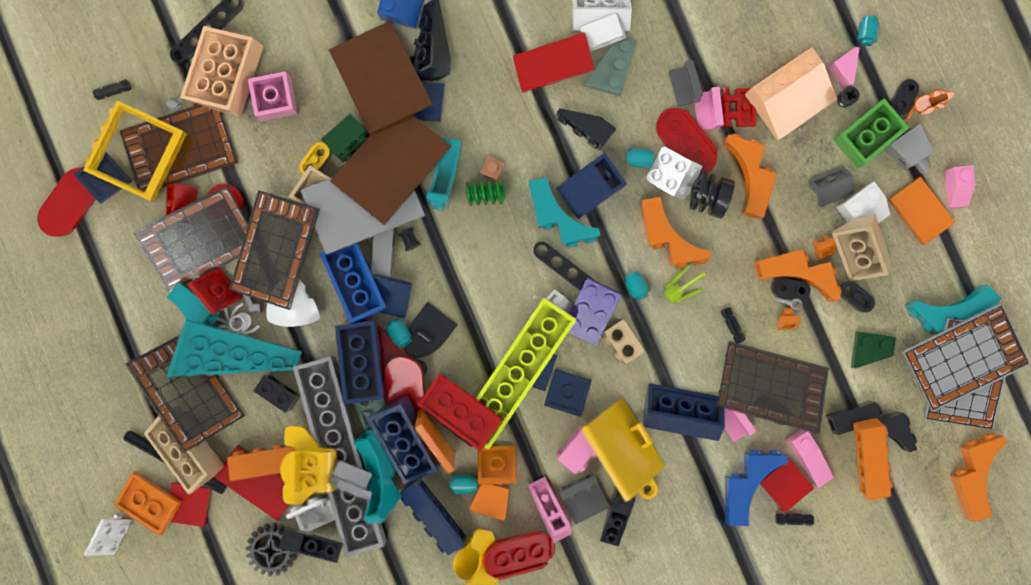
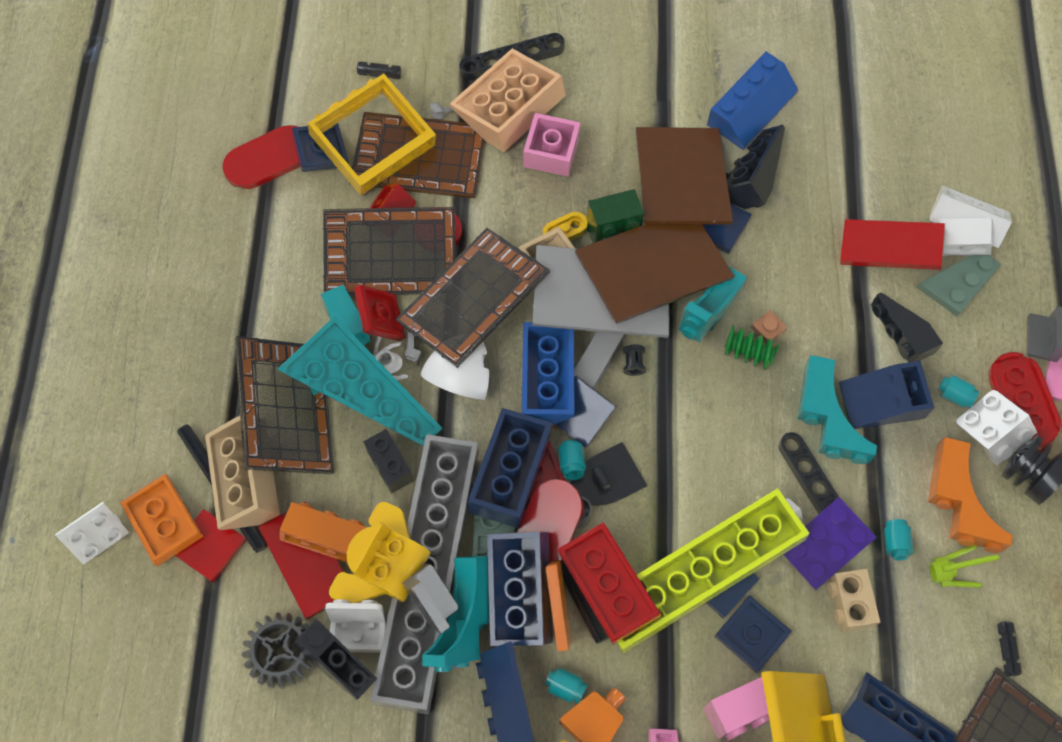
camera: 25 degrees right, 20 degrees down
orange tile [478,445,517,485] -> none

